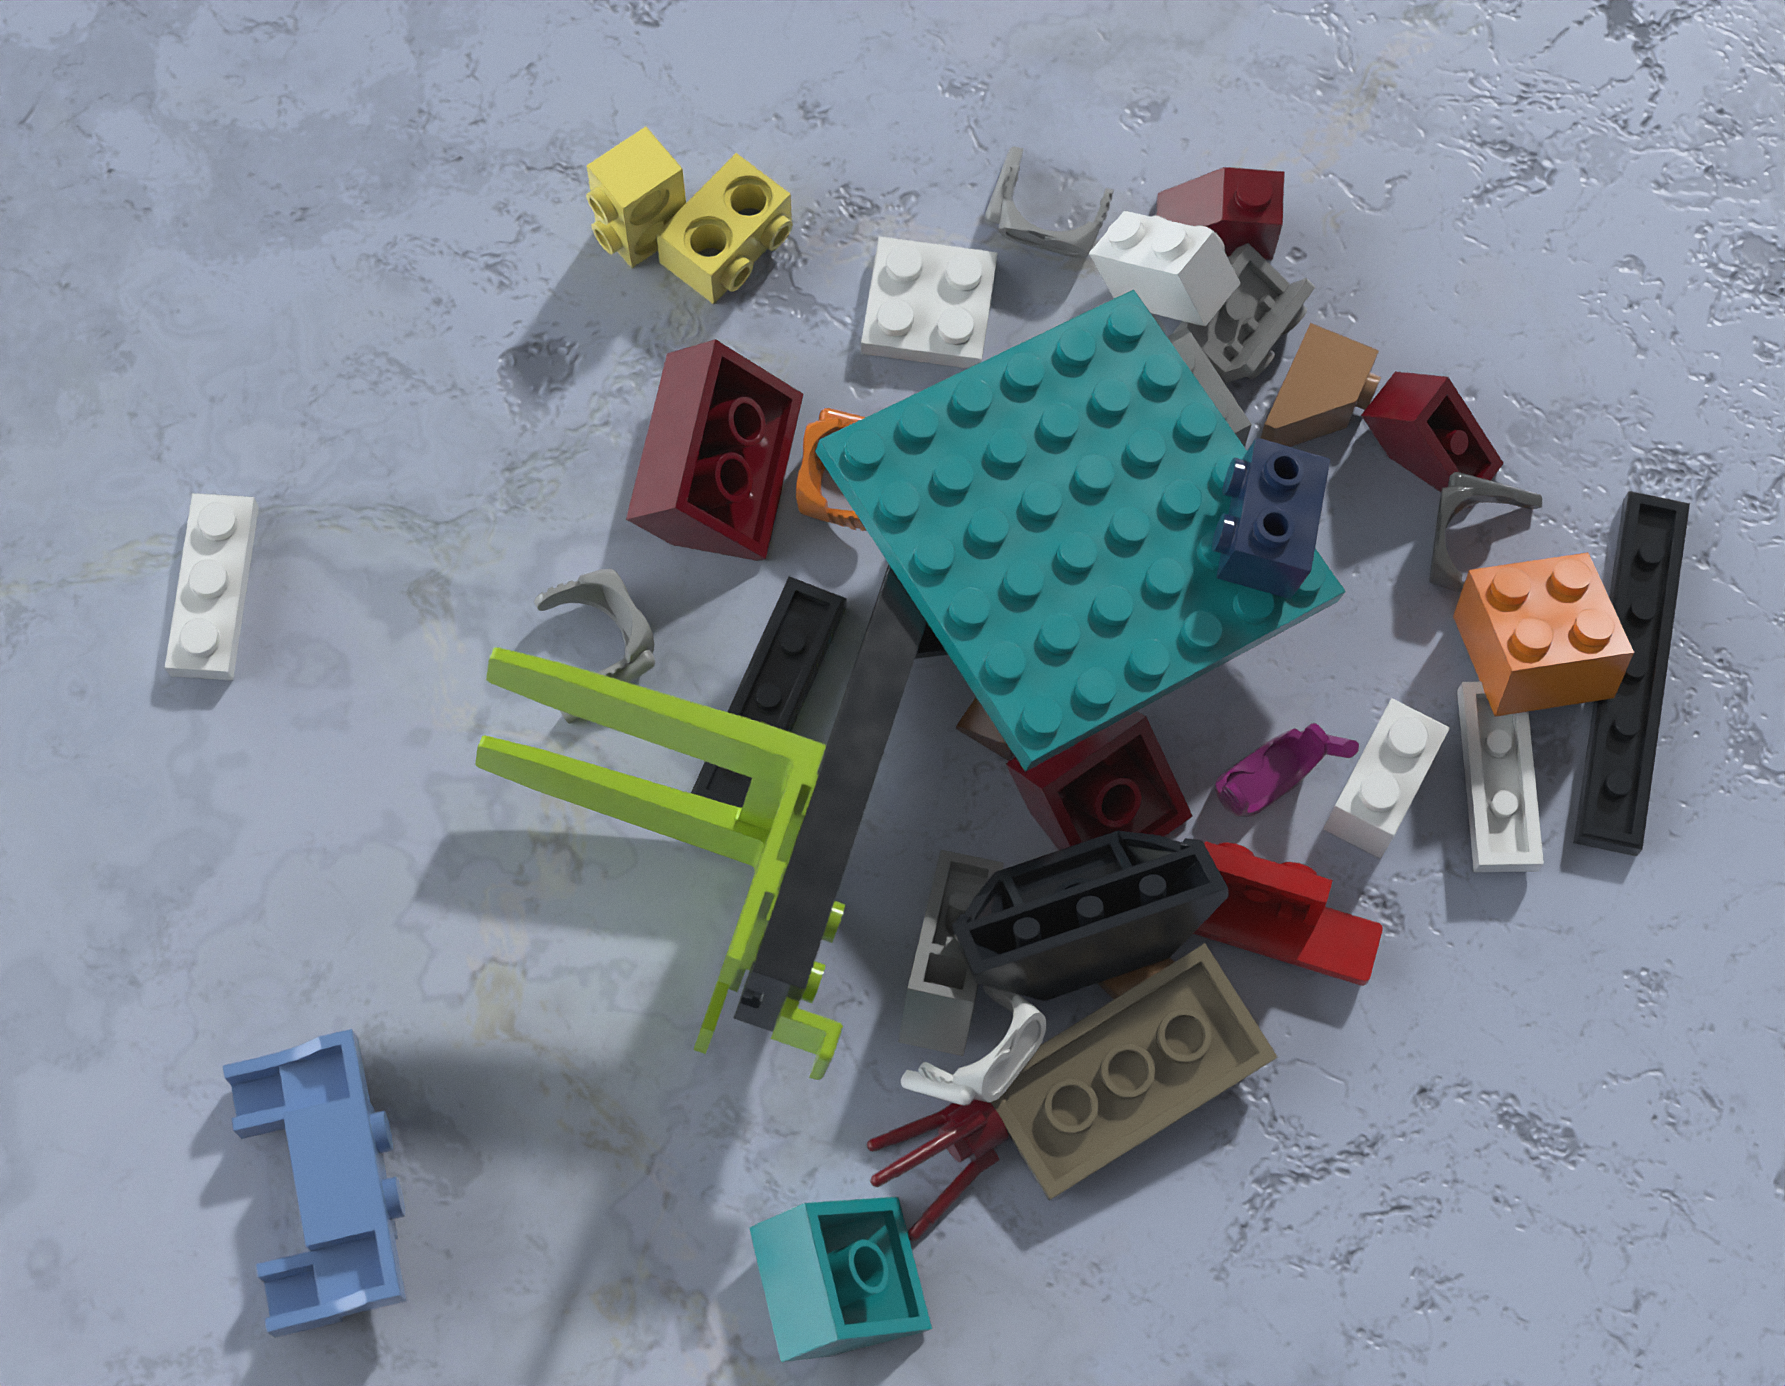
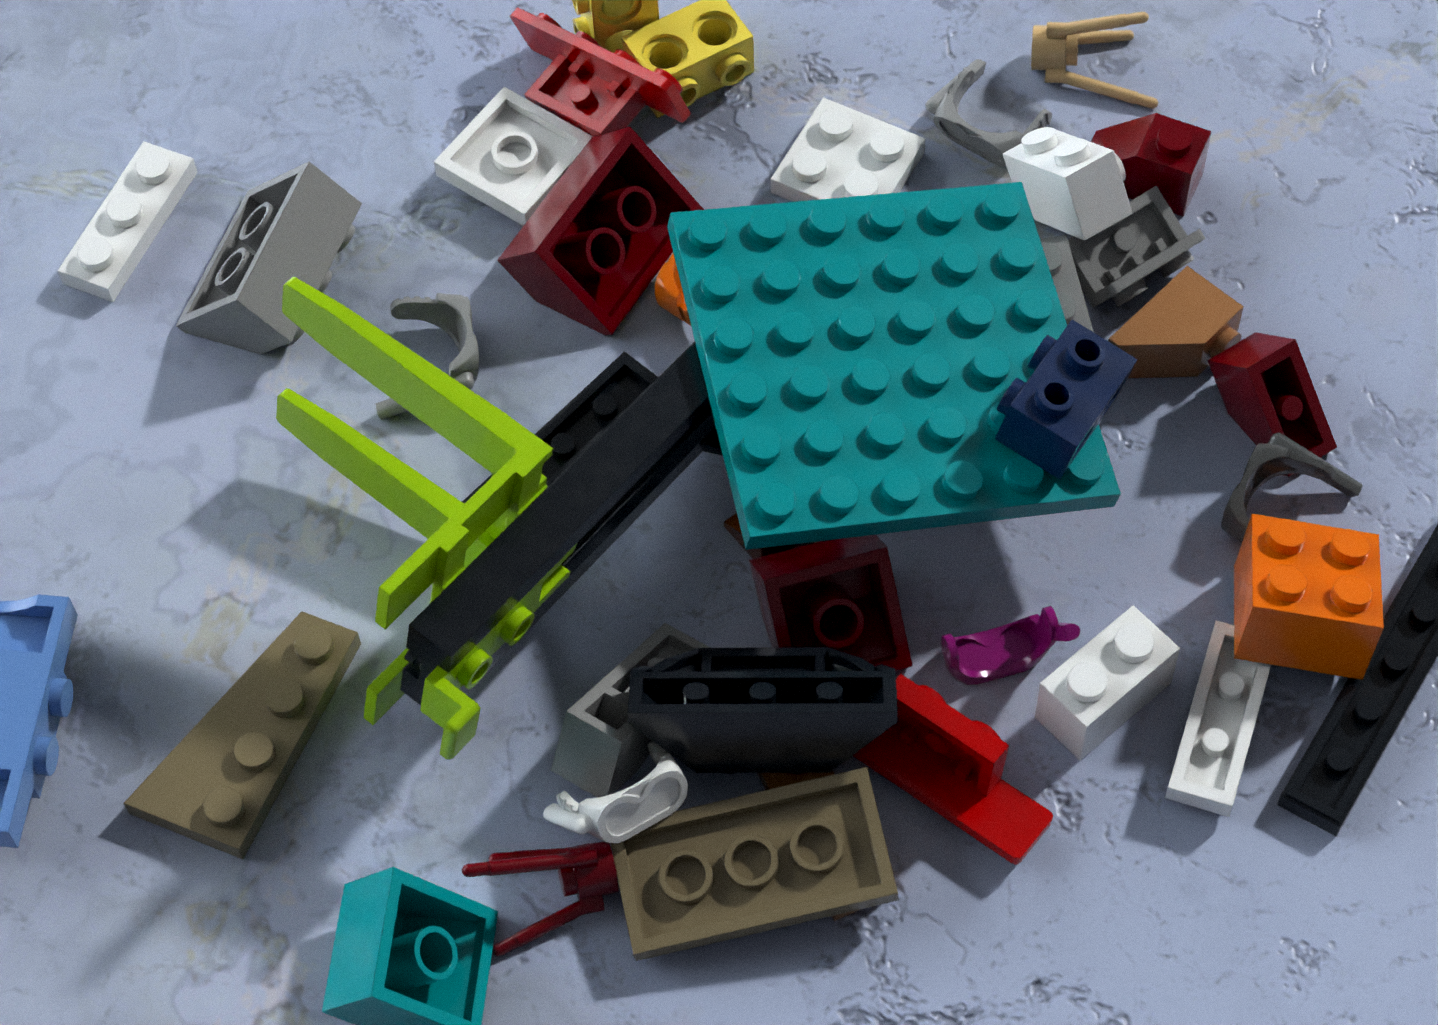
camera: 25 degrees right, 10 degrees down
none -> dark tan wing [123,611,361,859]
none -> light grey slope [176,161,362,354]
none -> white plate [434,87,593,226]
none -> red bracket [510,7,691,137]
none -> tan plant [1031,12,1158,109]

